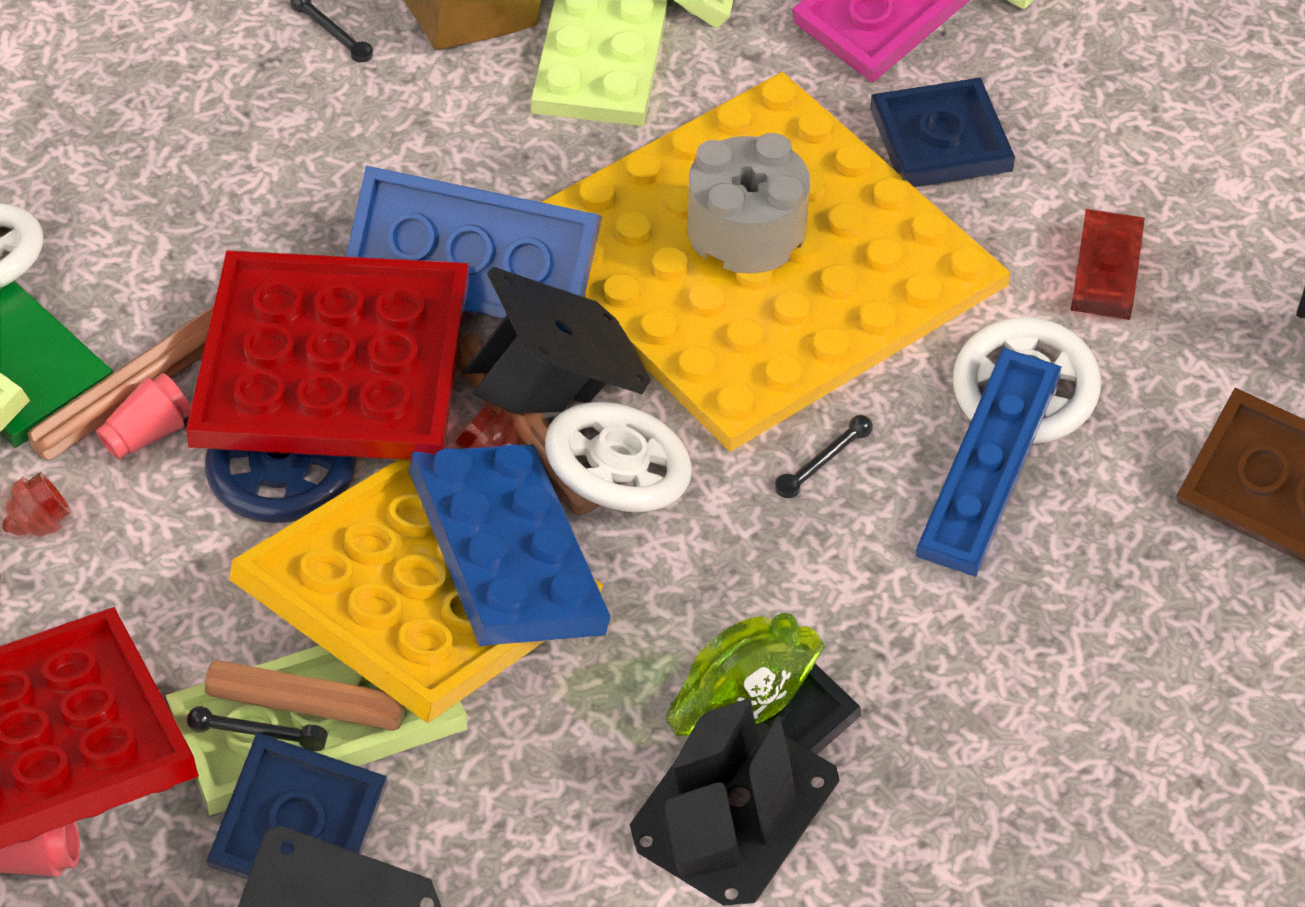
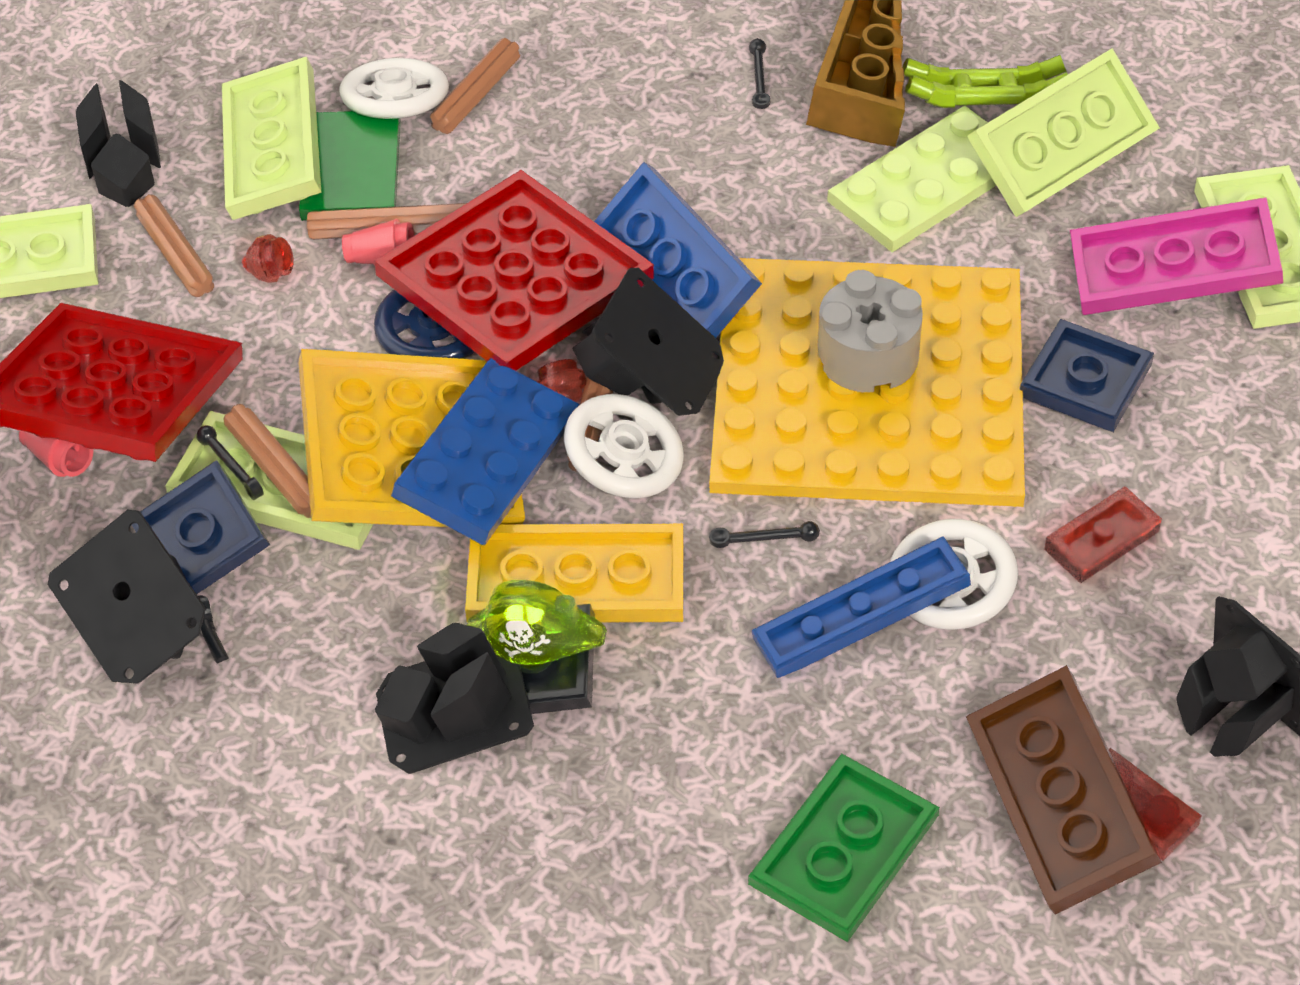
camera: 45 degrees right, 0 degrees up
none -> nougat axle [430,38,520,134]
none -> yellow plate [465,523,684,623]
none -> green tile [748,753,940,942]

